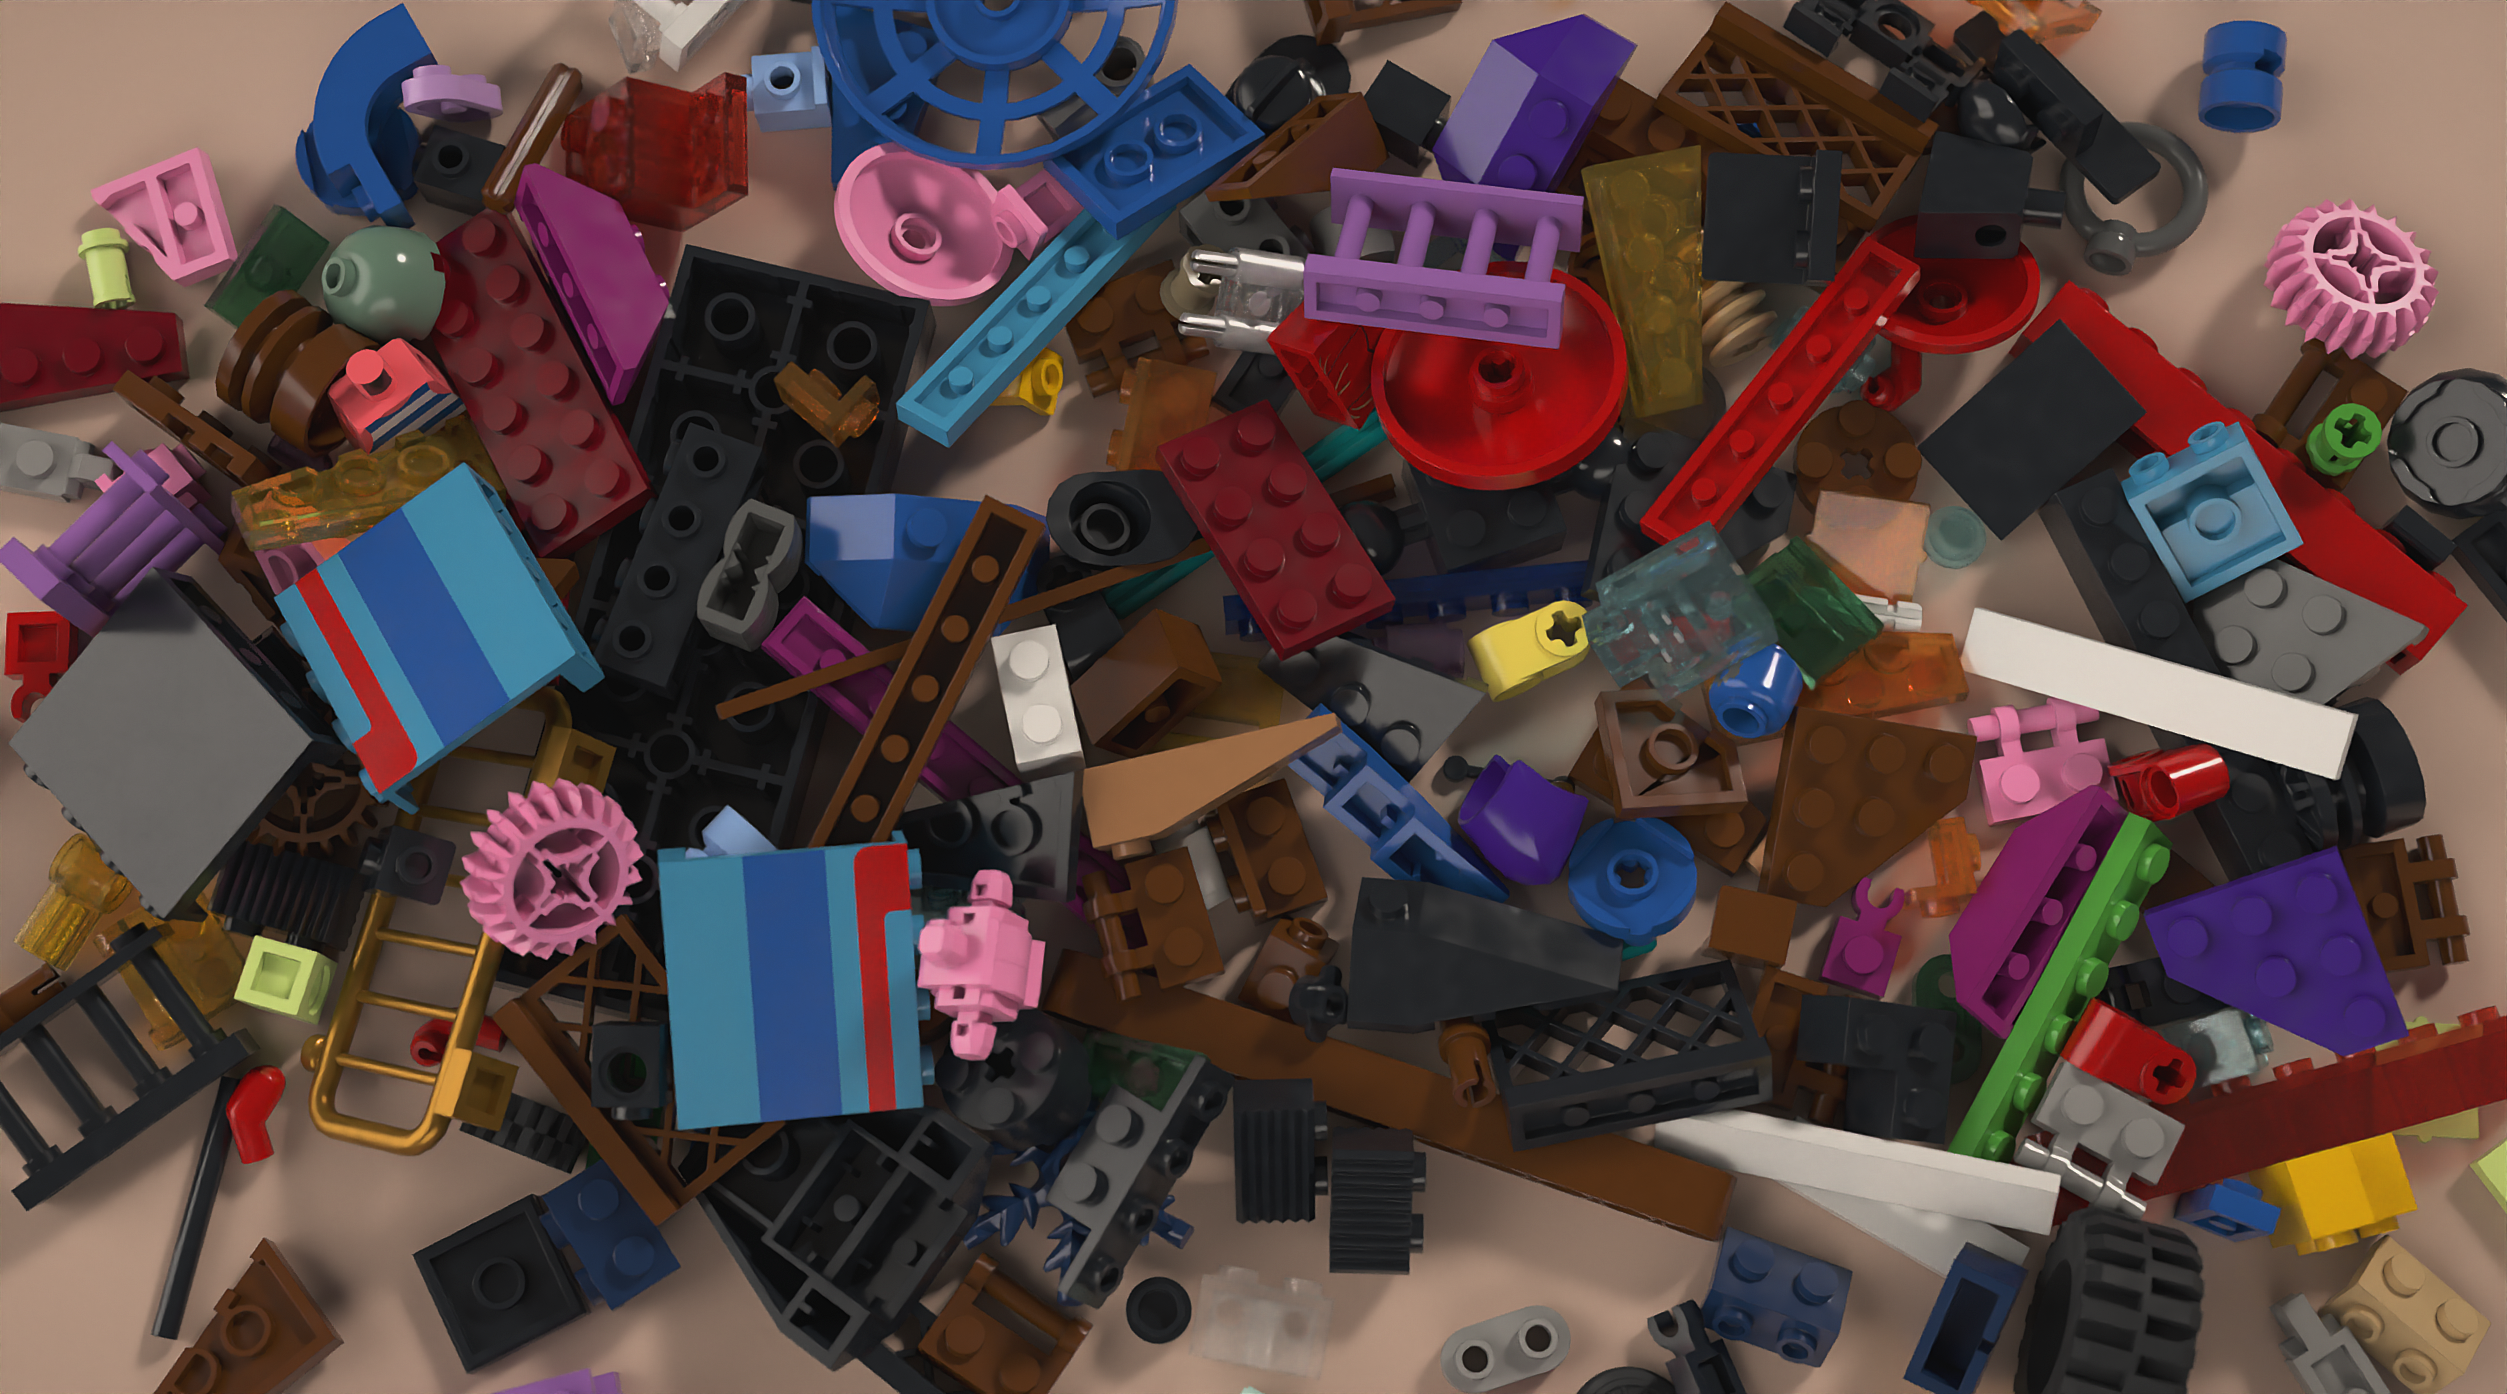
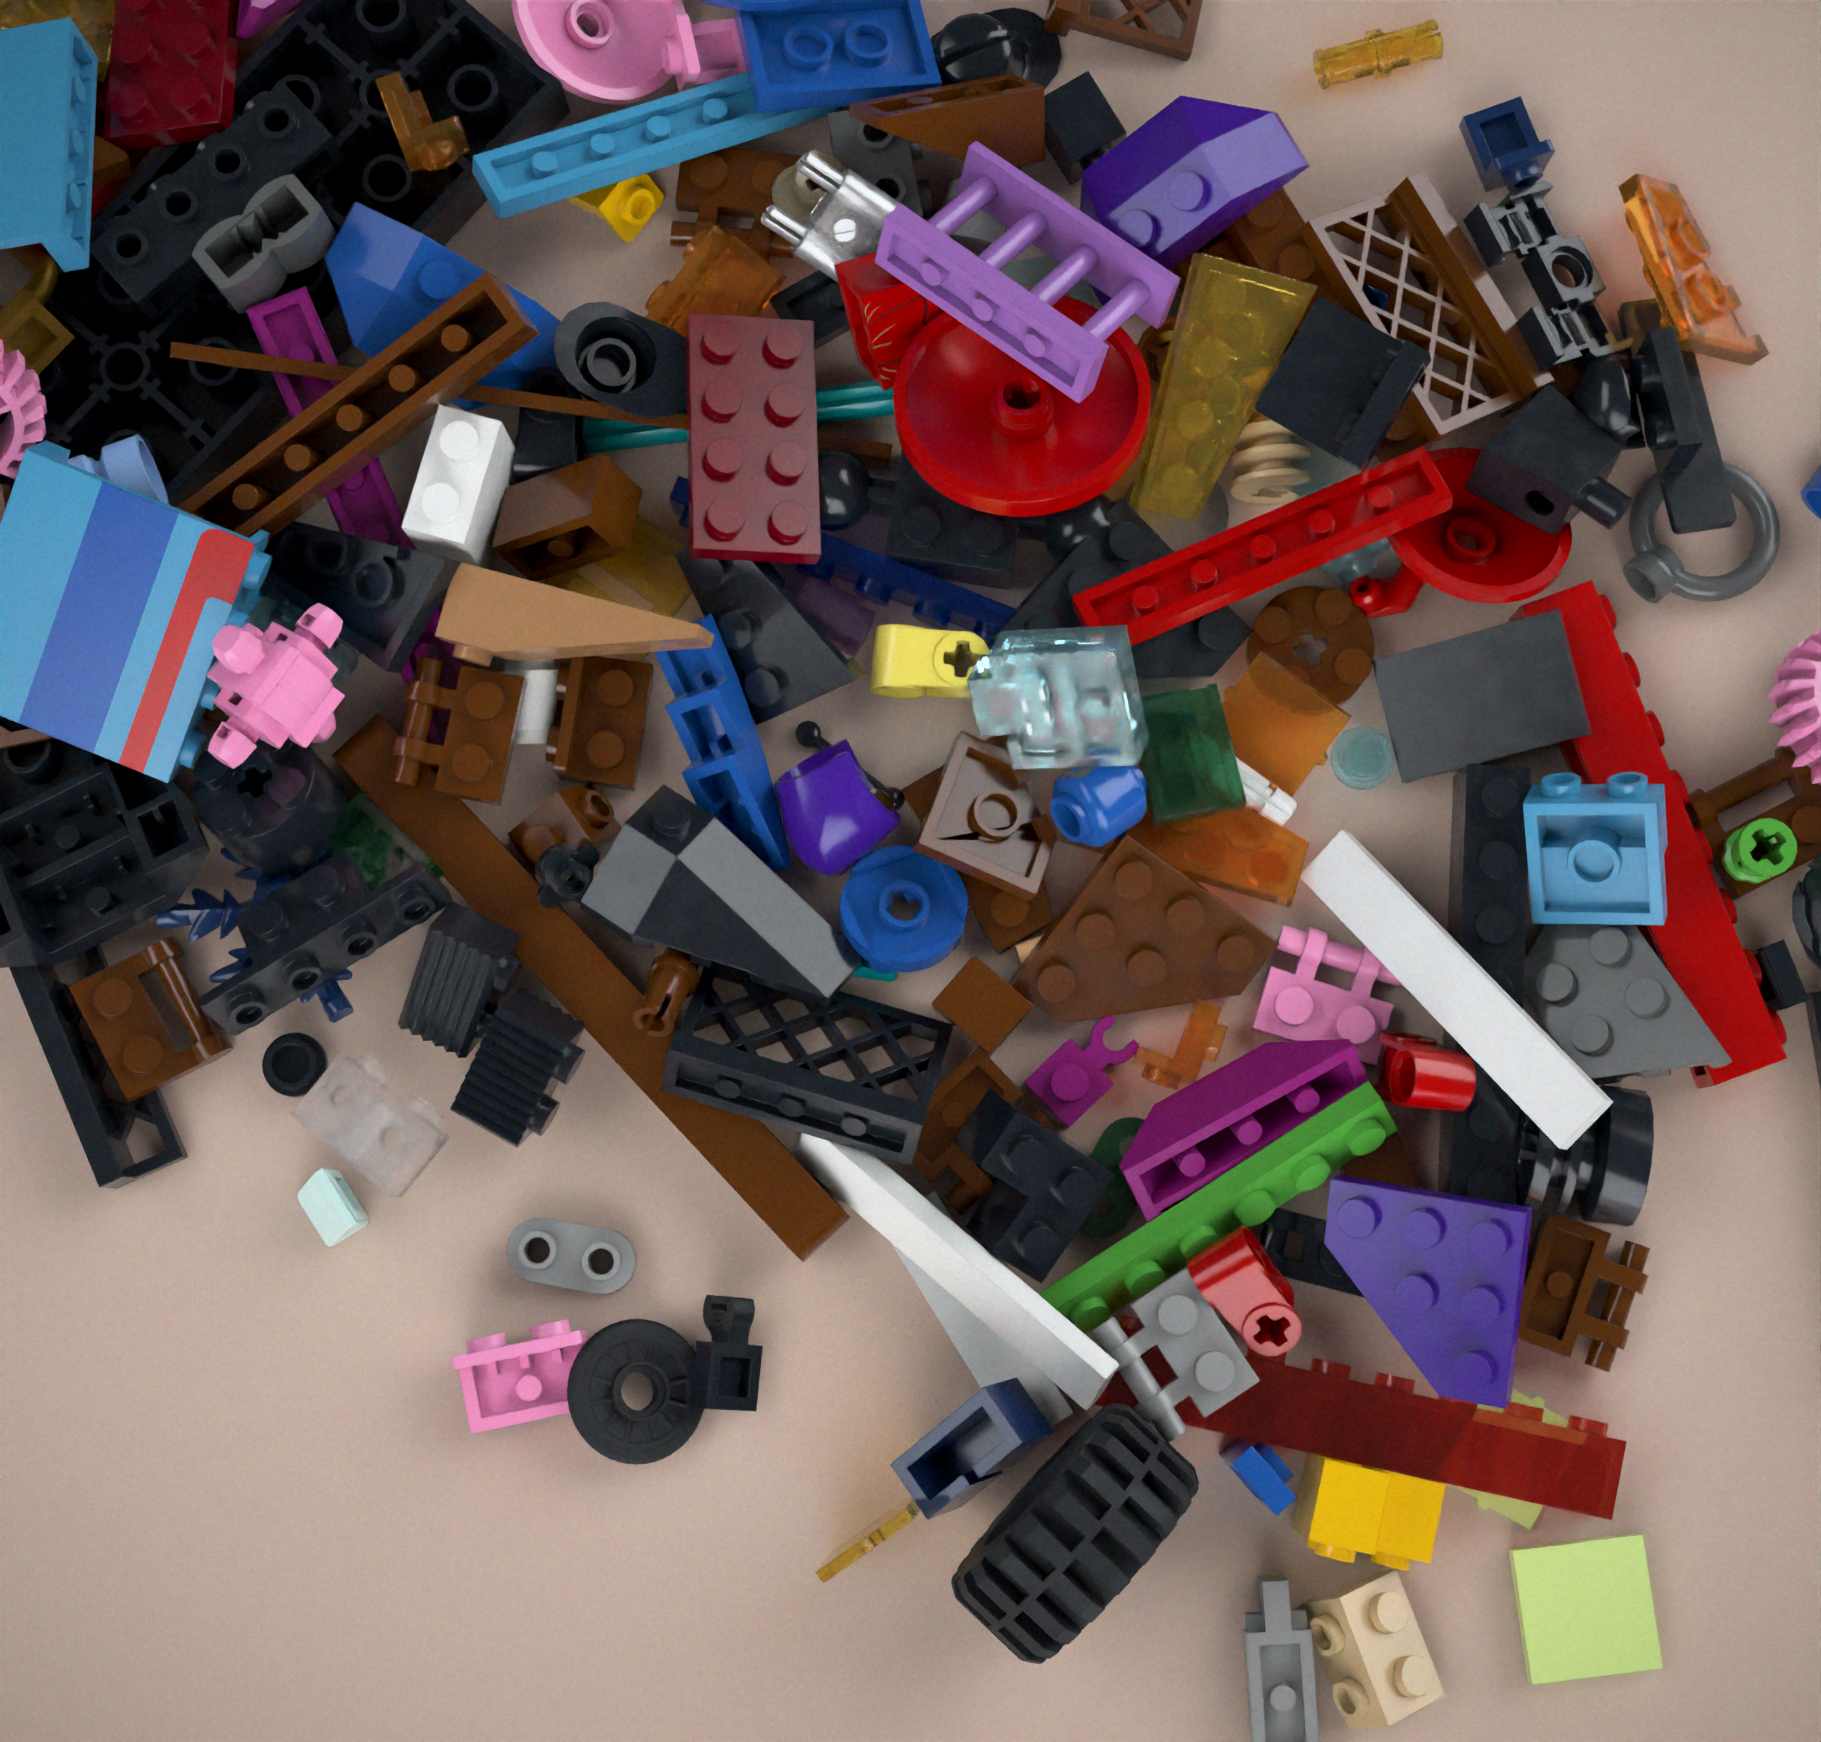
camera: 30 degrees right, 5 degrees up
dark blue bracket [1699,1226,1853,1368] -> none
clear light blue bracket [2162,1007,2274,1090] -> none

